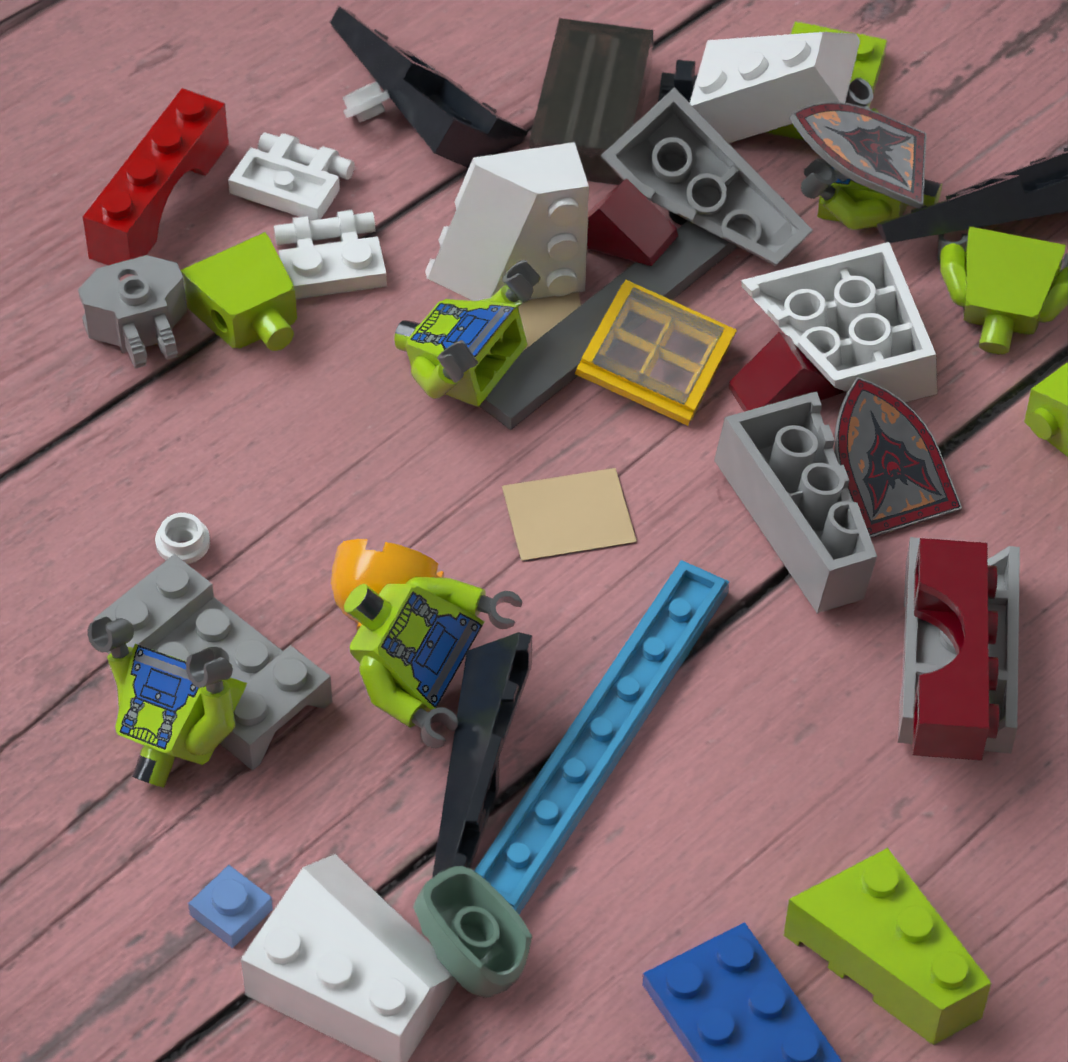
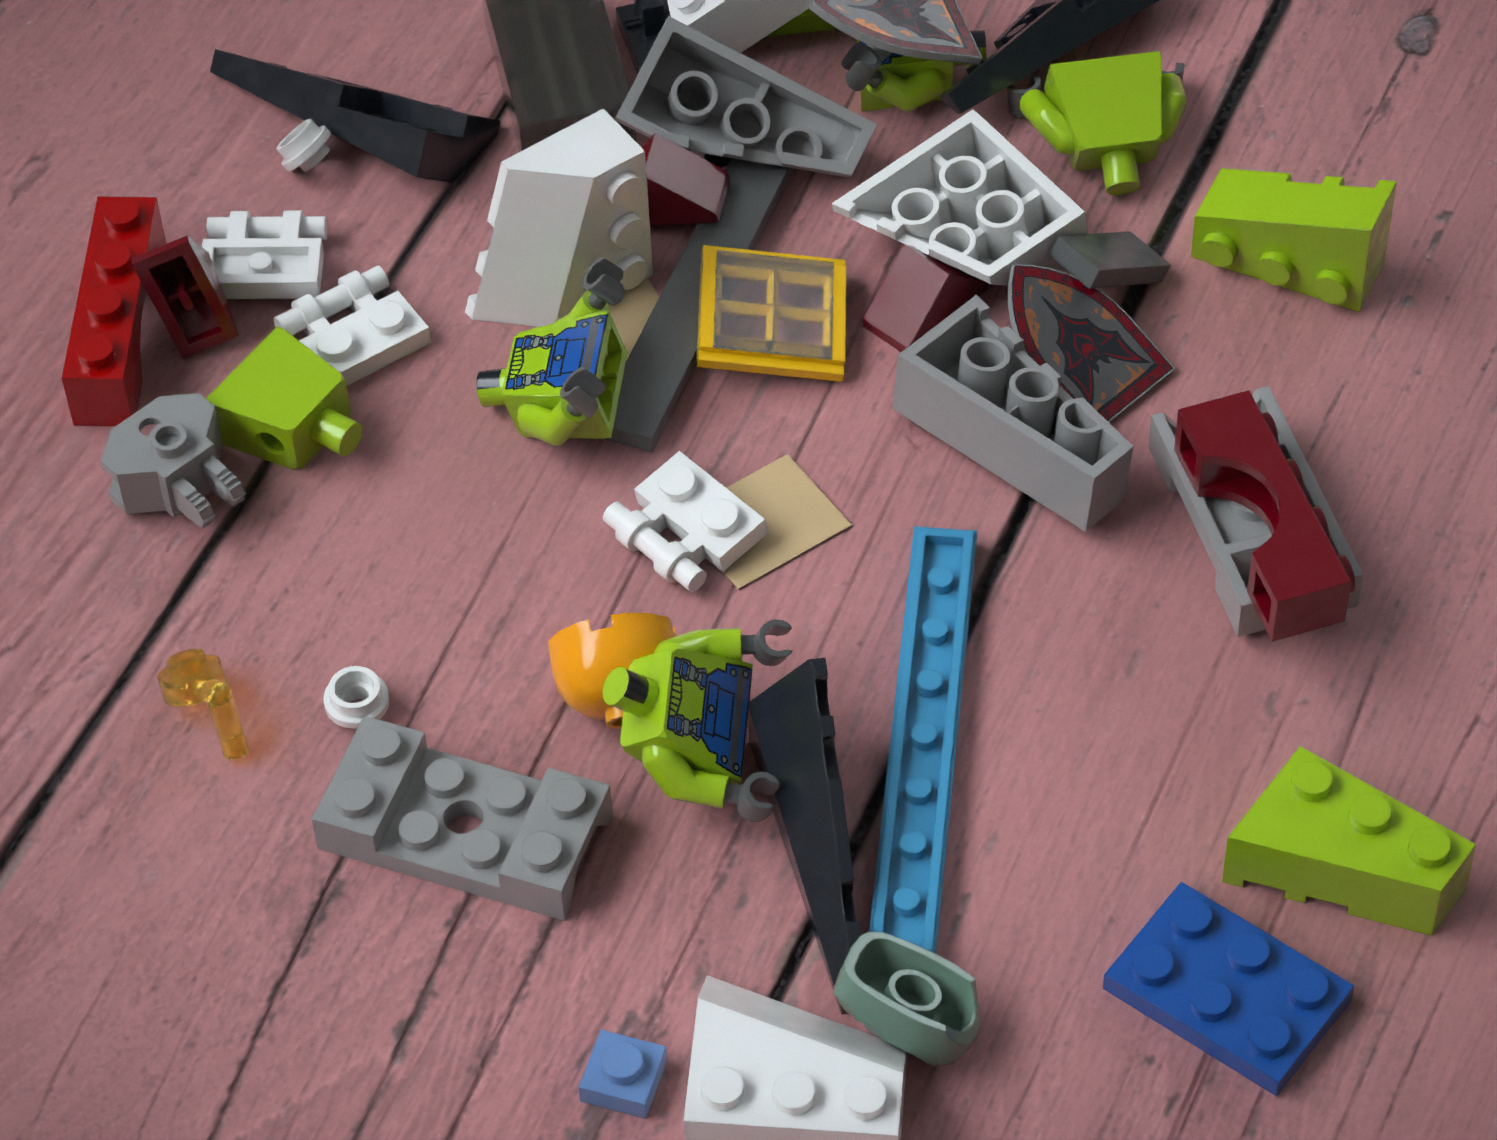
camera: 20 degrees left, 0 degrees up
torso [87,616,247,788] -> none
none -> dark red slope [131,235,238,359]
none -> clear yellow plate [157,649,249,760]
none -> white plate [603,451,768,592]
none -> dark grey tile [1049,231,1171,289]

